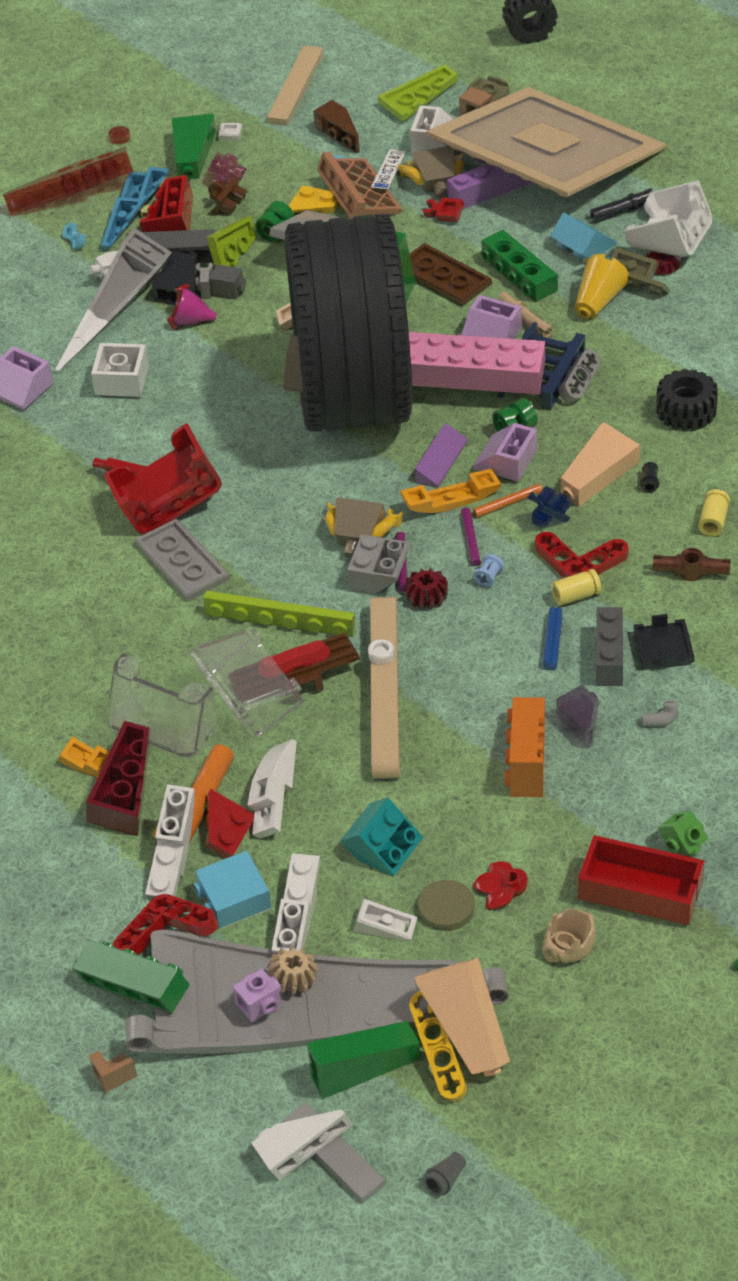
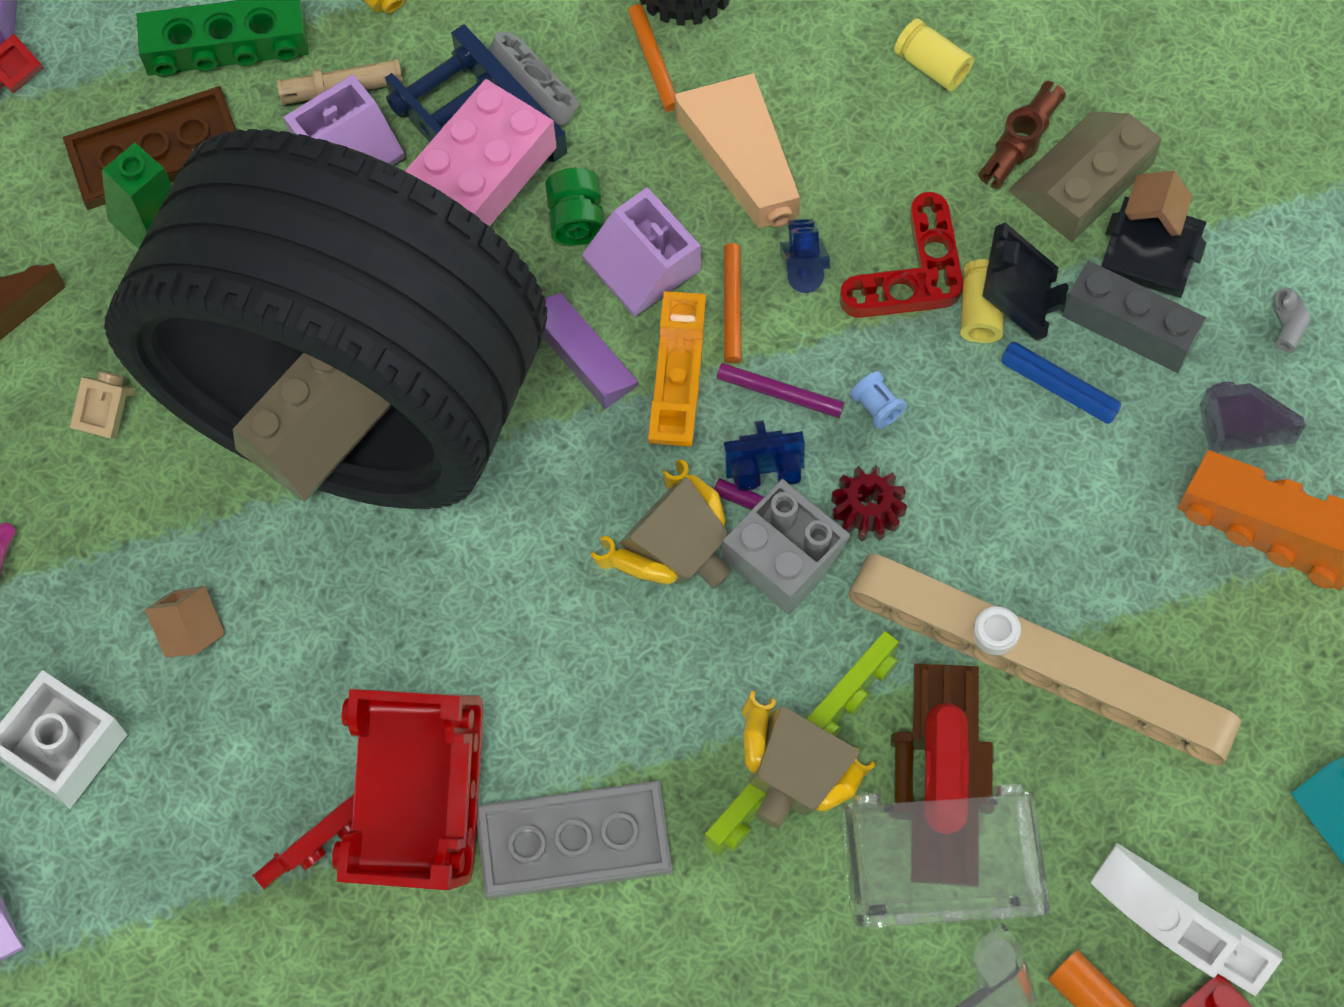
camera: 65 degrees left, 20 degrees up
black pin [640,462,660,493] -> none
none -> medium nougat panel [145,586,224,657]
none -> orange bar [628,4,676,112]
none -> clear blue hips [724,420,805,491]
none -> dark tan torso [742,691,875,829]
none -> black piece [982,222,1068,340]
none -> dark tan slope [1009,111,1162,242]
none -> medium nougat panel [1125,170,1192,236]

